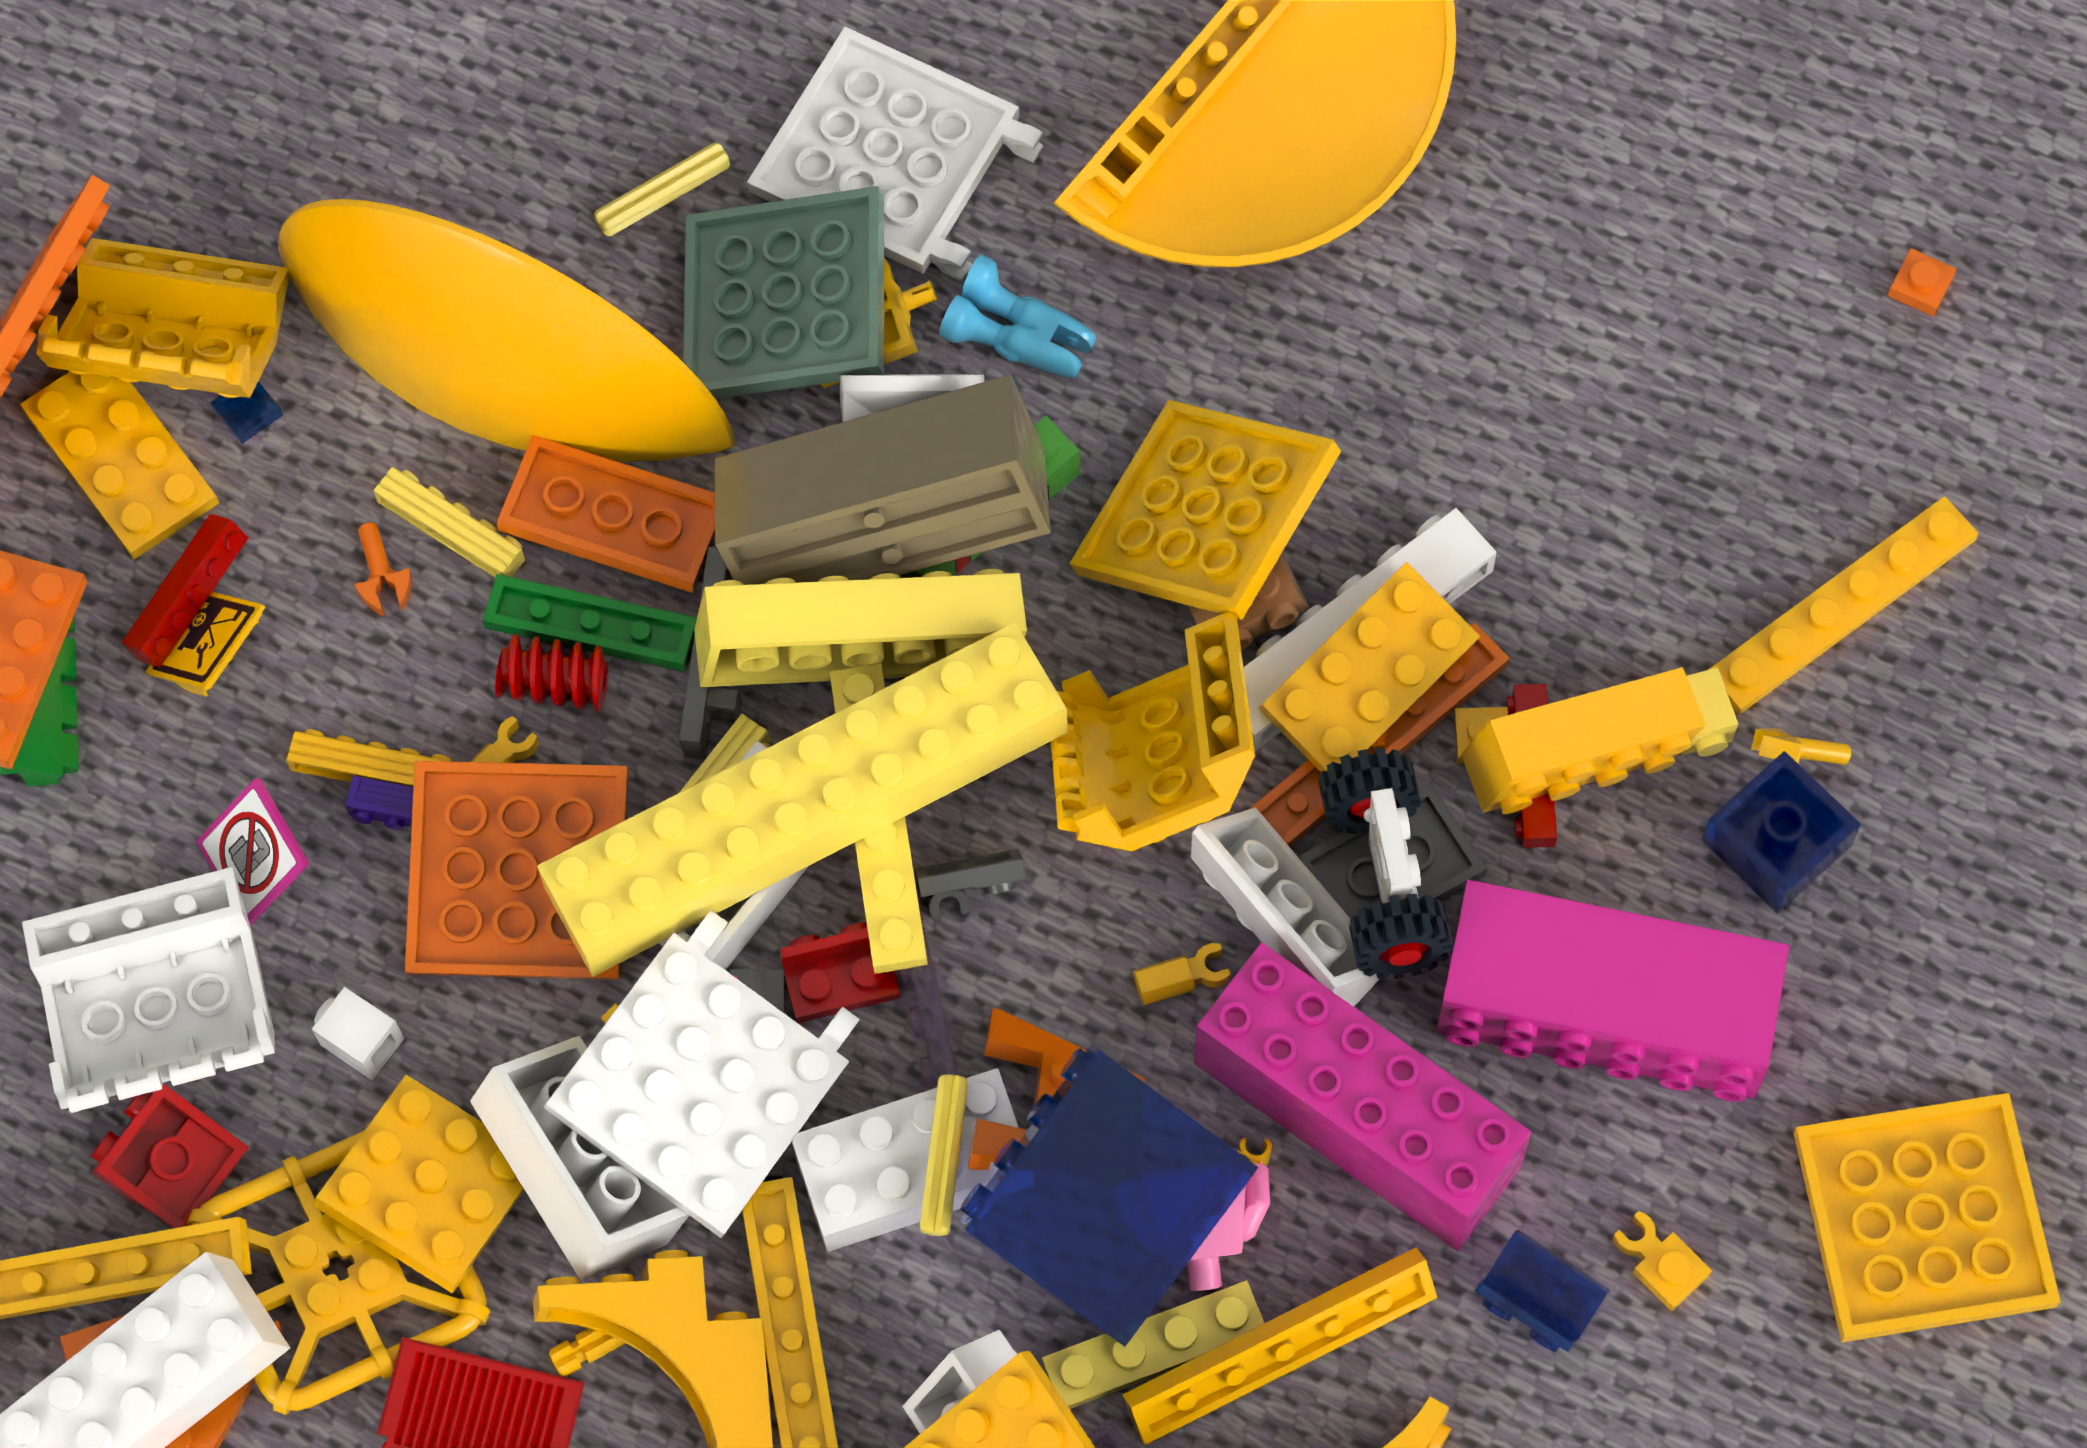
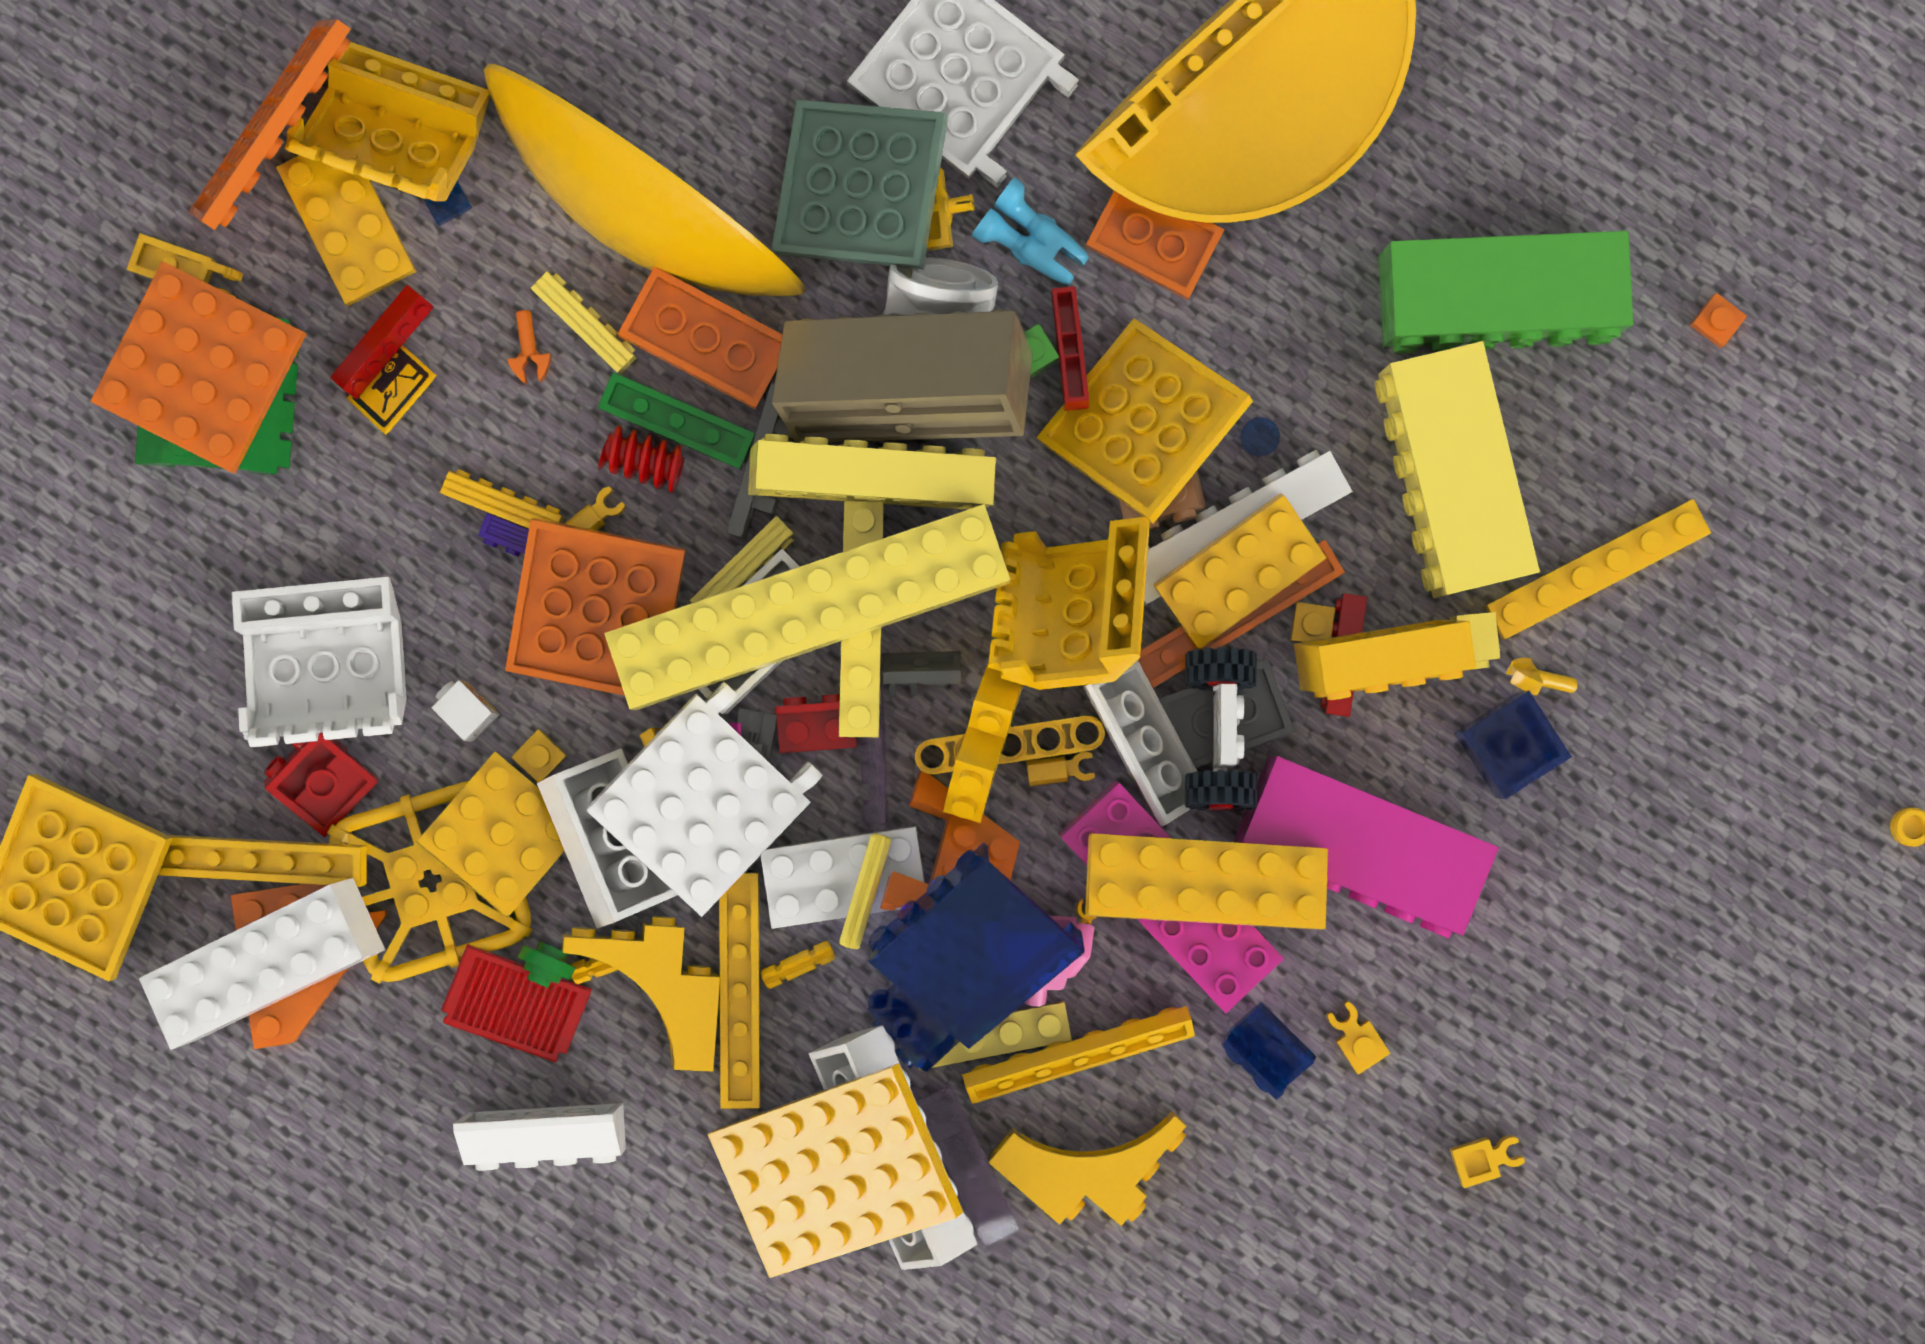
camera: 10 degrees right, 20 degrees up
piece [196,778,309,925] -> none
light yellow axle [594,143,730,237] -> none
yellow plate [1793,1093,2061,1343] -> none
none -> yellow plate [511,729,568,783]
none -> green plate [517,941,576,988]
none -> yellow axle [761,941,836,989]
none -> clear blue brick [867,976,961,1072]
none -> yellow beam [915,716,1105,774]
none -> yellow arch [943,638,1024,823]
none -> red piece [1051,286,1089,411]
none -> orange plate [1085,191,1225,300]
none -> yellow plate [1085,833,1328,930]
none -> clear blue tile [1240,417,1280,457]
none -> light yellow brick [1374,341,1540,599]
none -> bright green brick [1378,231,1633,354]
none -> yellow plate [1449,1135,1525,1188]

